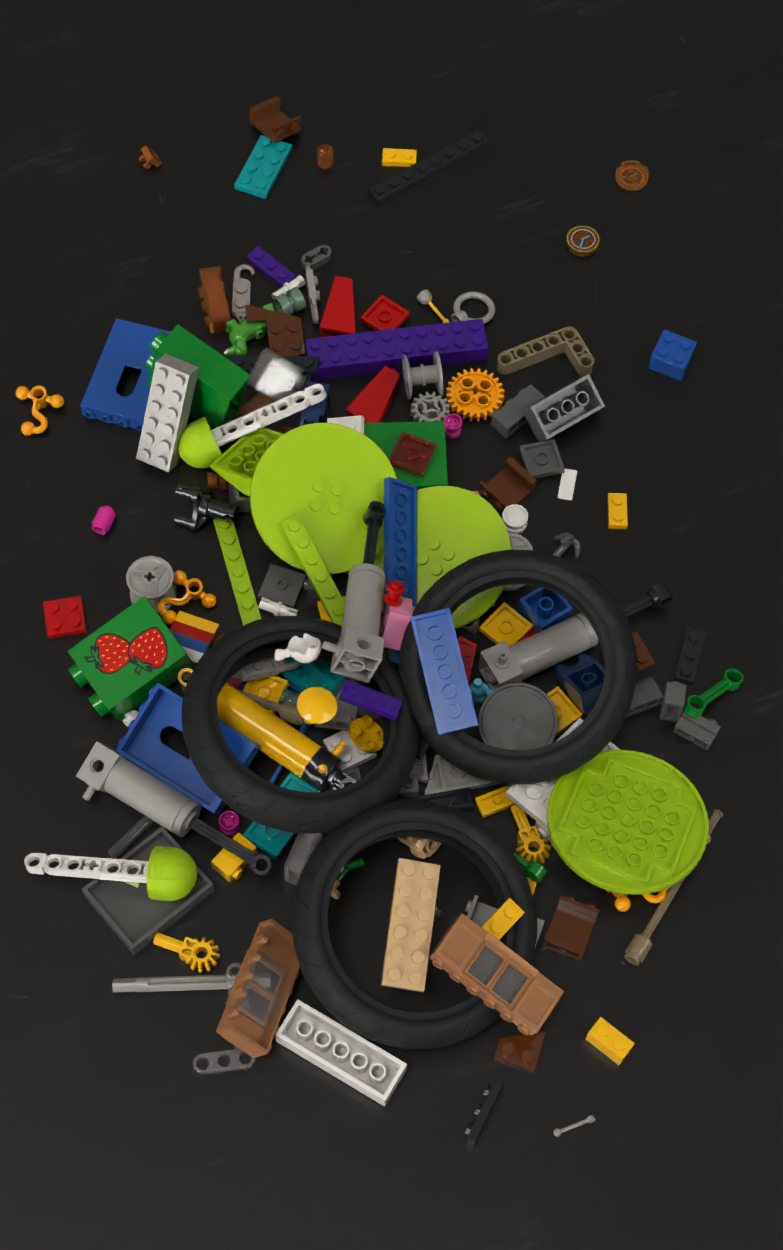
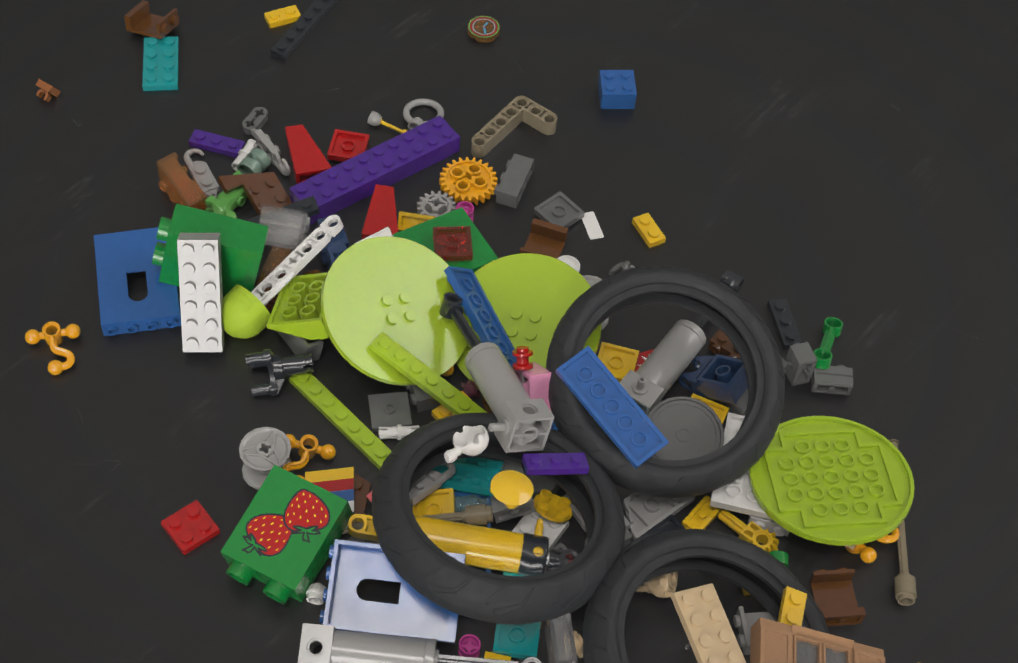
camera: 30 degrees left, 10 degrees down
dark pink brick [92,506,116,535] -> none
clear orange wheel [207,472,227,490] -> none
clear orange wheel [317,144,334,169] -> none
light grey piece [402,351,443,400] -> none
blue brick [518,587,573,633] -> none
dark grey brick [522,374,605,442] -> none
none -> yellow plate [398,211,436,230]

